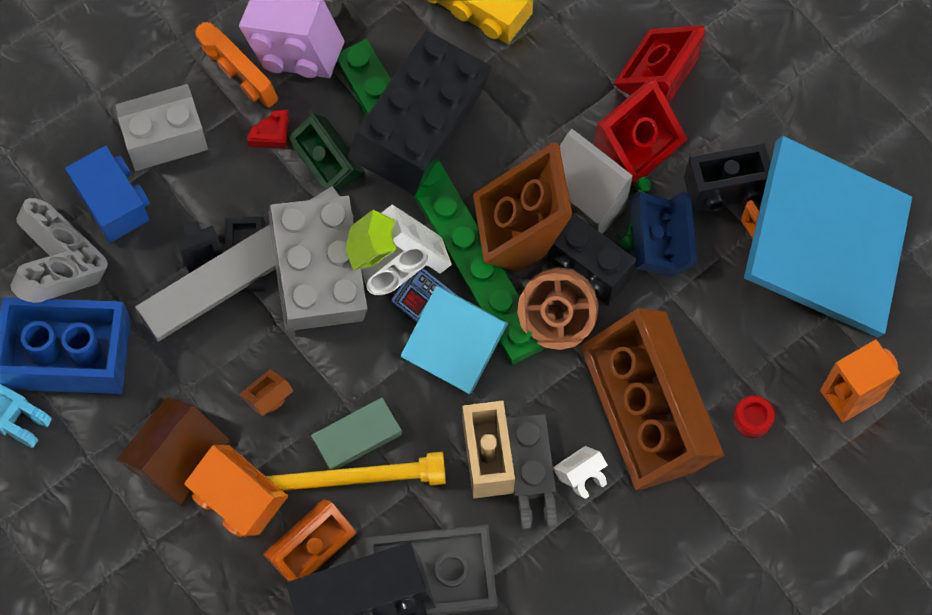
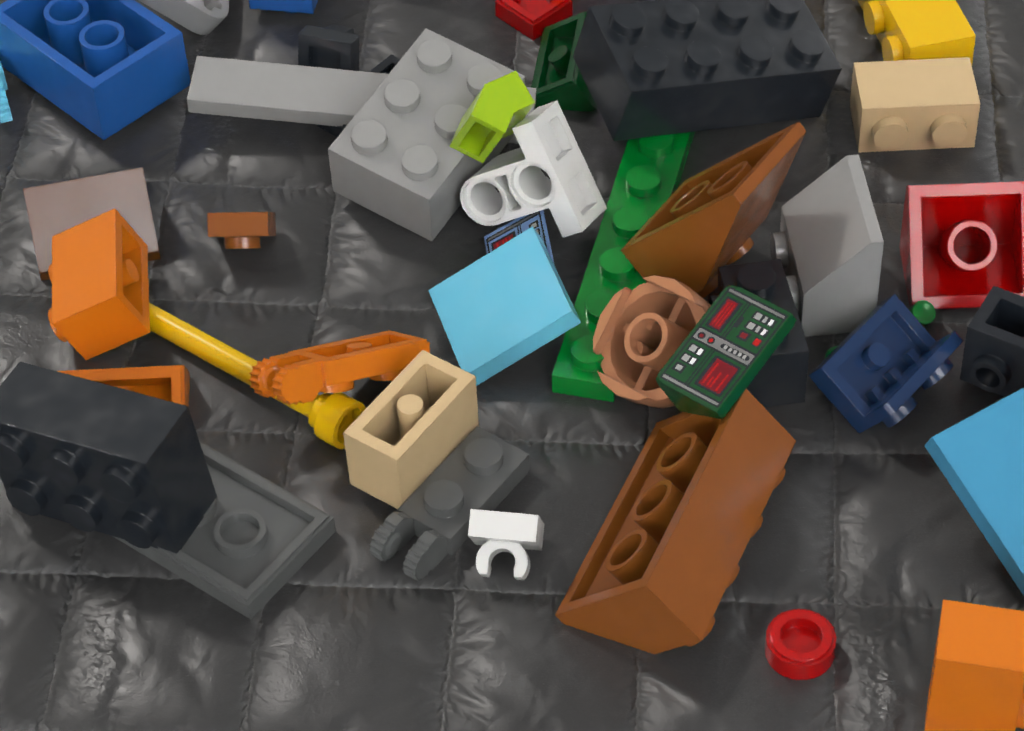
camera: 45 degrees right, 20 degrees down
sand green tile [311,398,402,470] -> none
none -> orange hinge [249,330,430,405]
none -> slope [656,285,797,419]
none -> tan brick [850,57,981,153]

